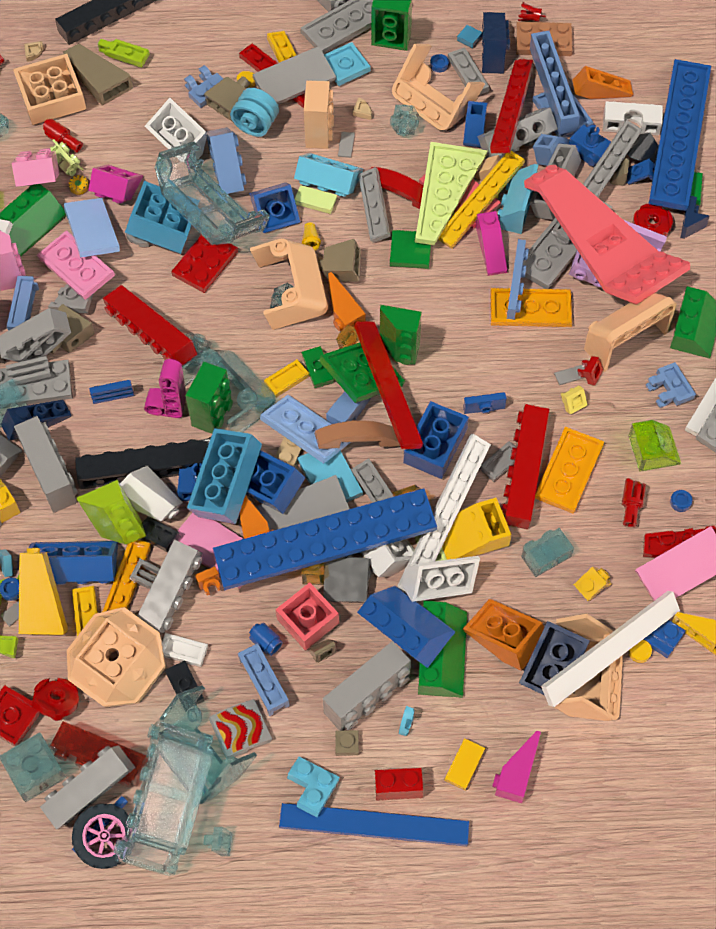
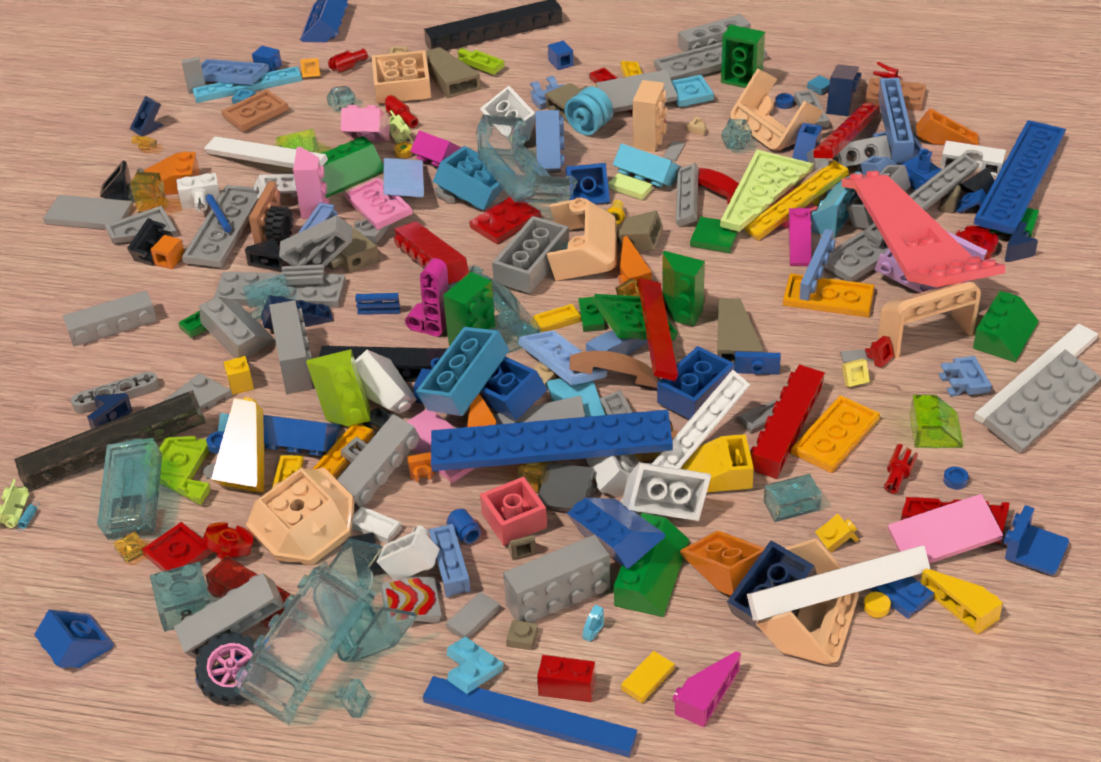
camera: 15 degrees right, 20 degrees down
none -> white brick [377,526,440,580]
none -> light grey tile [446,592,500,639]
none -> light grey brick [492,216,569,294]
none -> blue brick [548,40,574,70]
none -> dark tan slope [717,298,763,364]

